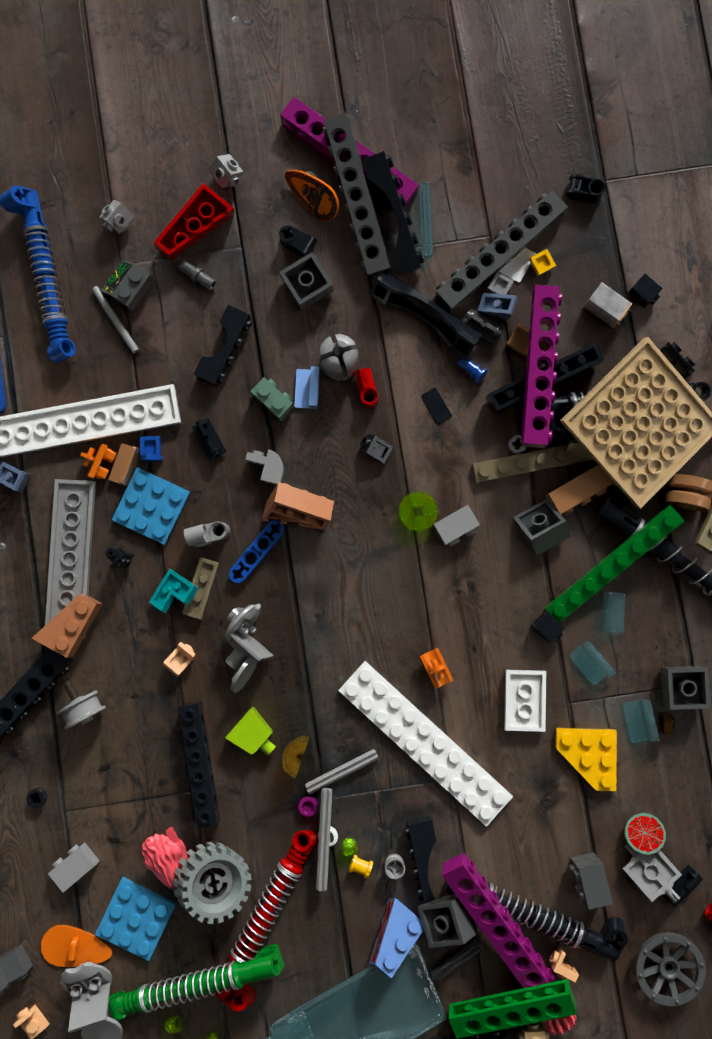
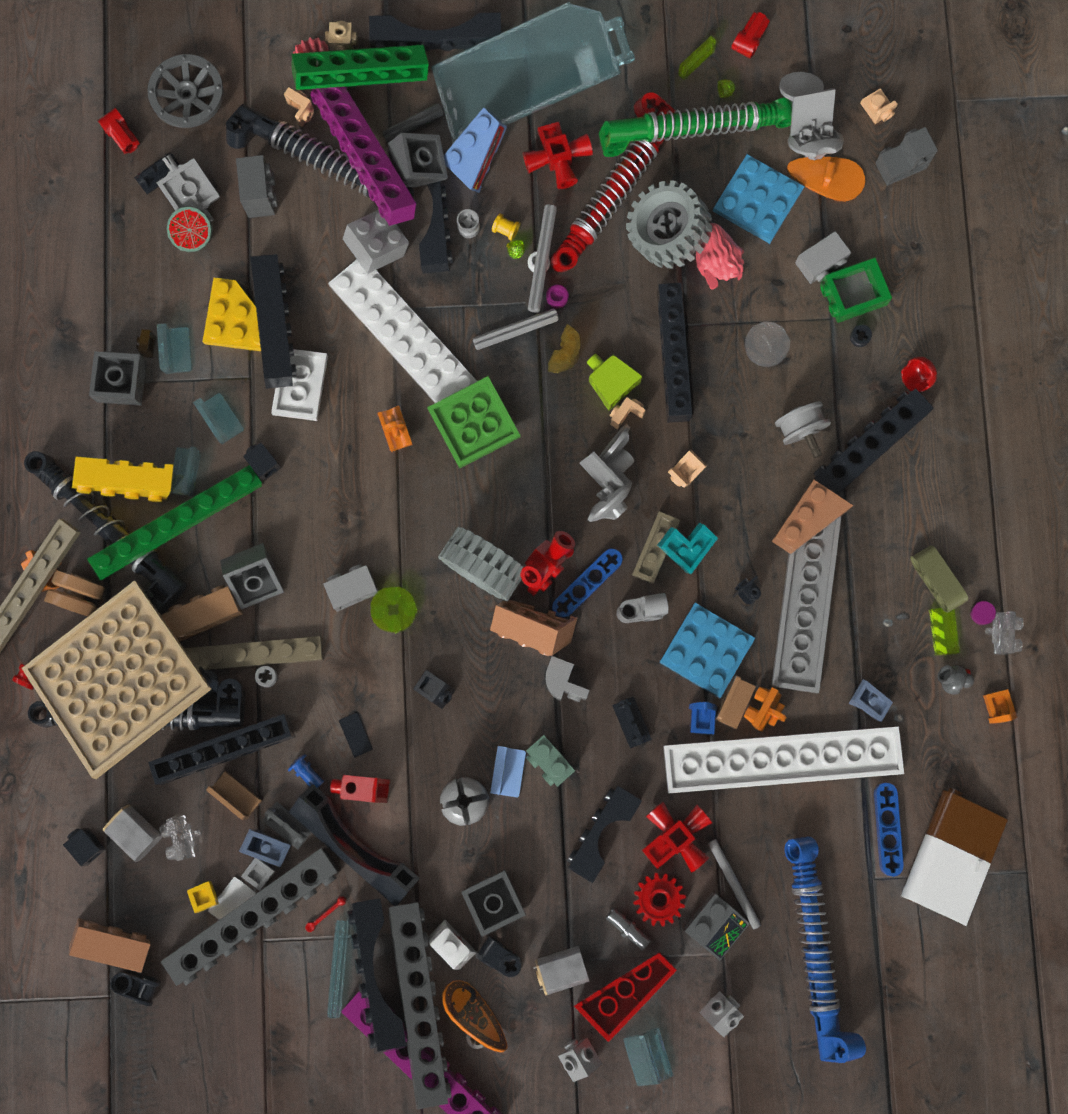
camera: 175 degrees left, 5 degrees down
red piece [354,368,379,409] -> none
magenta brick [521,285,562,448] -> none
black hinge [659,341,696,379] -> none
none -> nougat wedge [69,918,150,972]
none -> yellow wedge [72,457,173,502]
none -> clear hips [159,815,201,861]
none -> black brick [250,254,297,389]
none -> red hinge [305,896,346,932]
none -> red torso [330,775,390,803]
none -> light grey brick [343,210,409,274]
none -> bright green plate [427,376,520,469]
none -> white torso [428,920,477,970]
none -> light grey wheel [438,527,524,601]
none -> red brick [520,531,575,596]
none -> red brick [523,122,593,189]
none -> flat silver piece [533,946,589,996]
none -> light nougat bracket [610,397,646,429]
none -> clear light blue panel [623,1028,674,1086]
none -> red gear [633,873,686,927]
none -> red brick [642,802,712,873]
none -> clear tile [744,322,790,367]
none -> green window [820,258,892,323]

